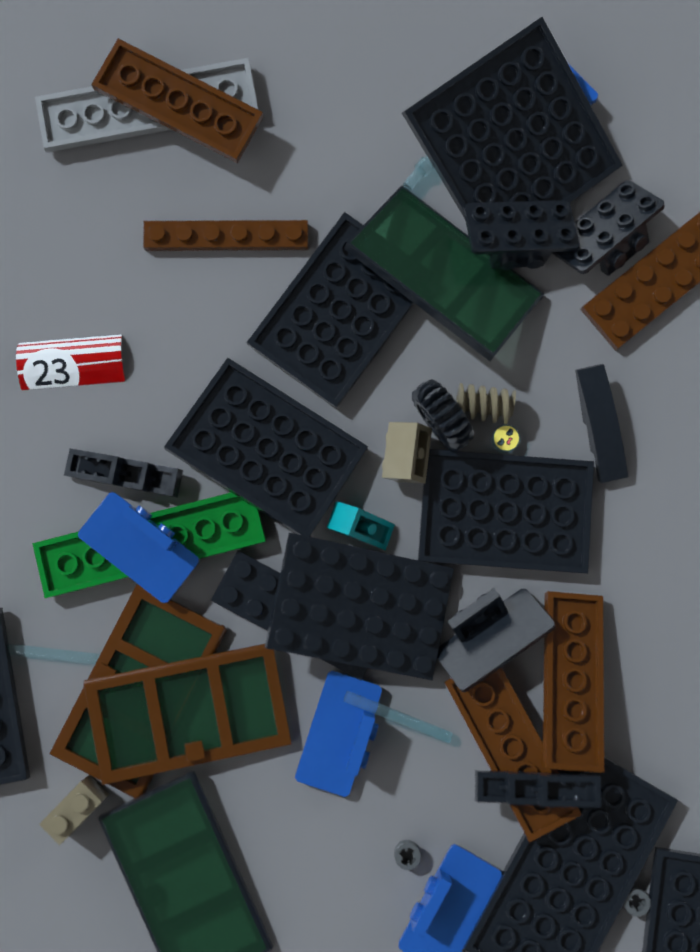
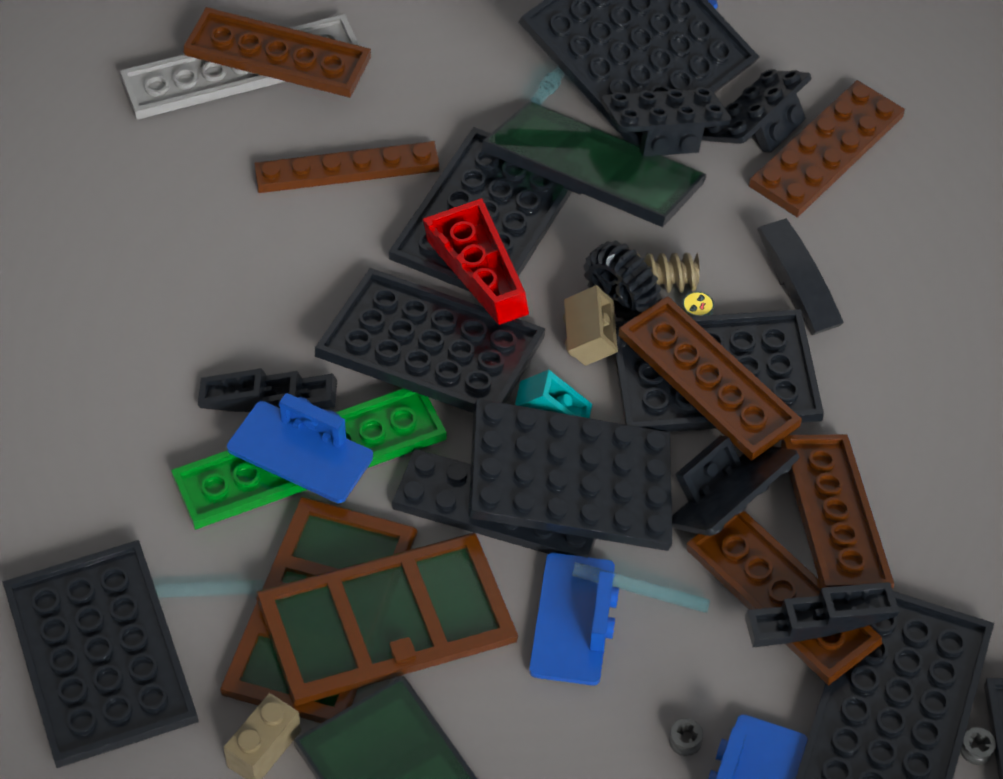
camera: 10 degrees left, 30 degrees down
sticker [16,335,125,390] -> none
none -> red wedge [423,198,529,325]
none -> reddish brown plate [619,296,802,461]

